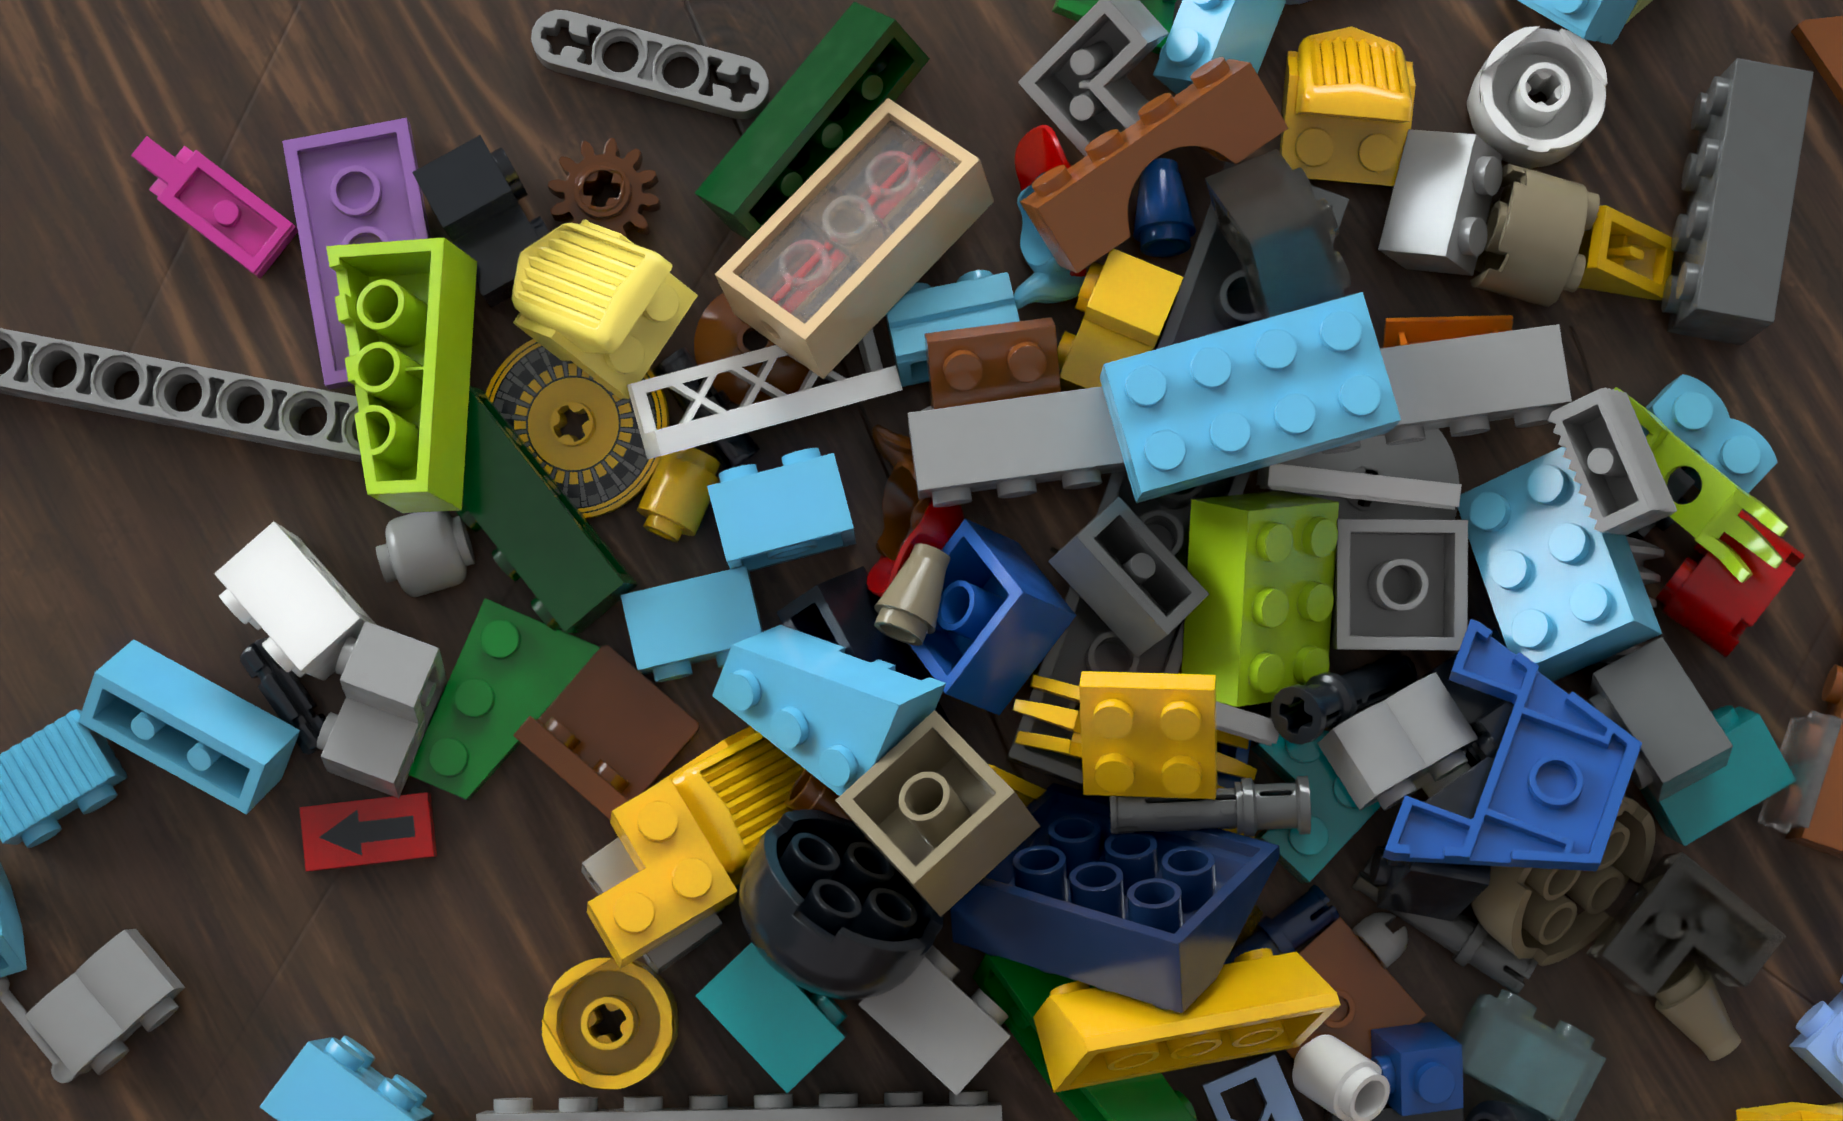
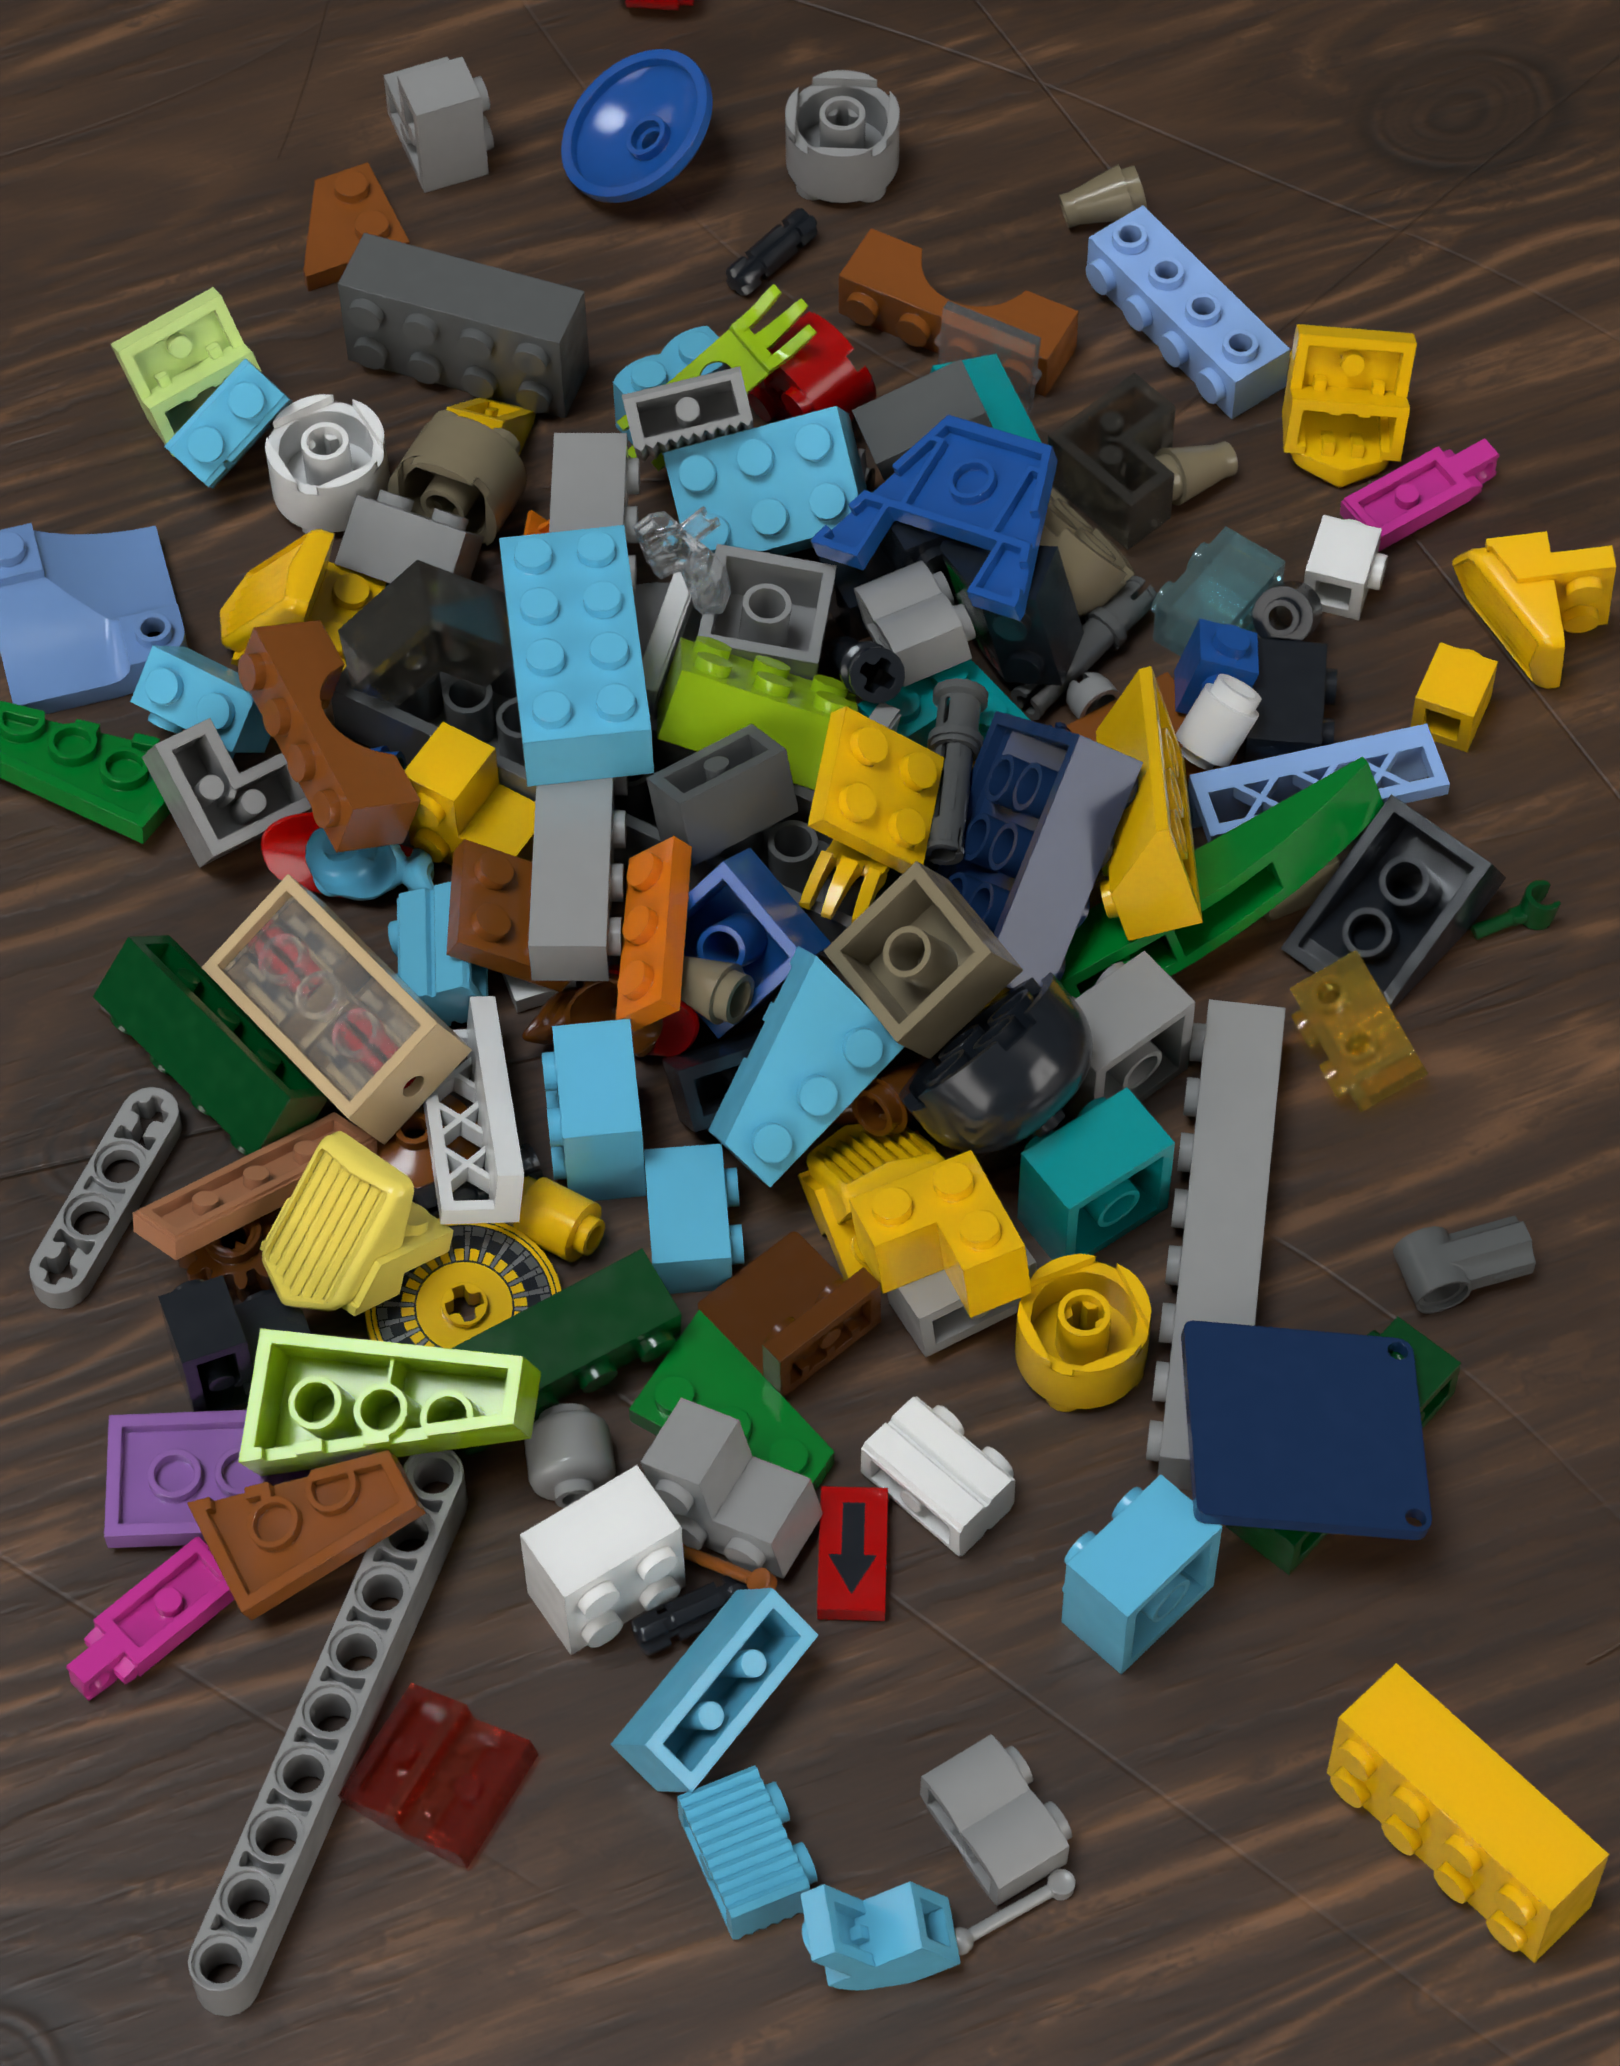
camera: 80 degrees left, 25 degrees down
none -> nougat tile [133,1112,377,1260]
none -> dark orange wing [187,1450,426,1621]
none -> clear red slope [338,1683,539,1868]
none -> orange plate [616,836,692,1032]
none -> clear piece [633,506,731,614]
none -> dark orange hinge [683,1544,777,1590]
none -> white brick [861,1396,1015,1556]

